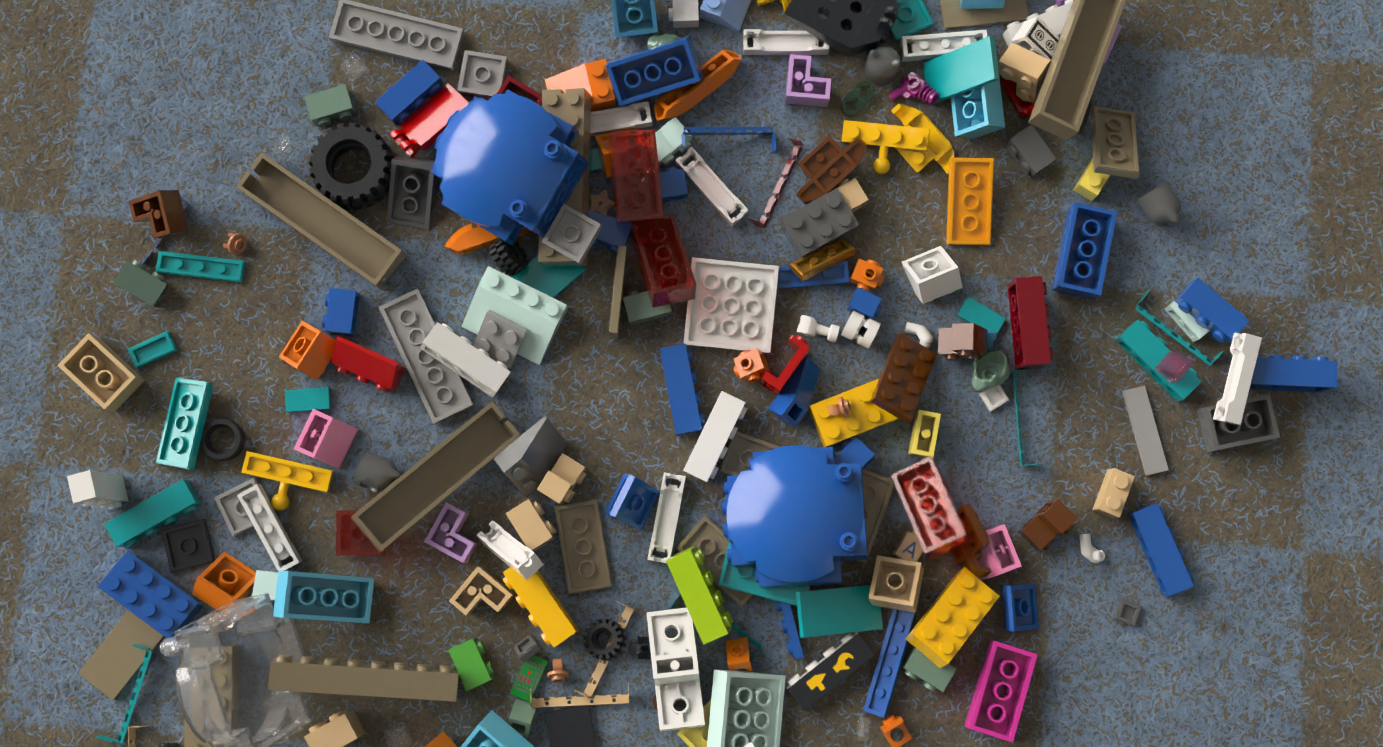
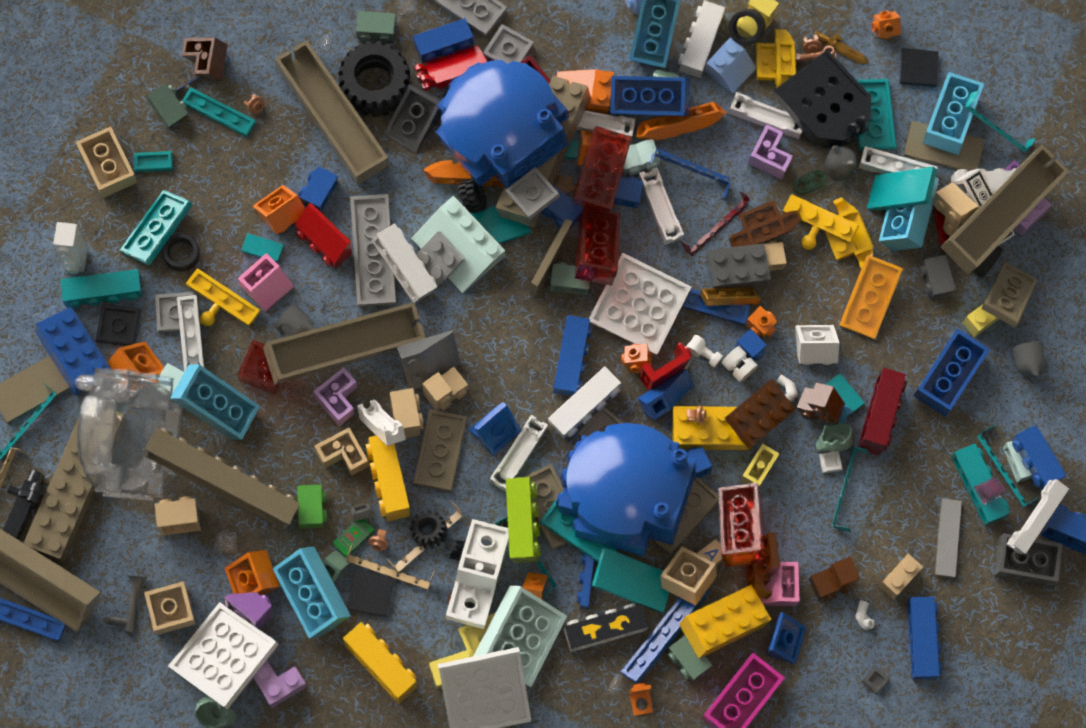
camera: 15 degrees right, 10 degrees down
magenta piece [888,72,939,105] -> none

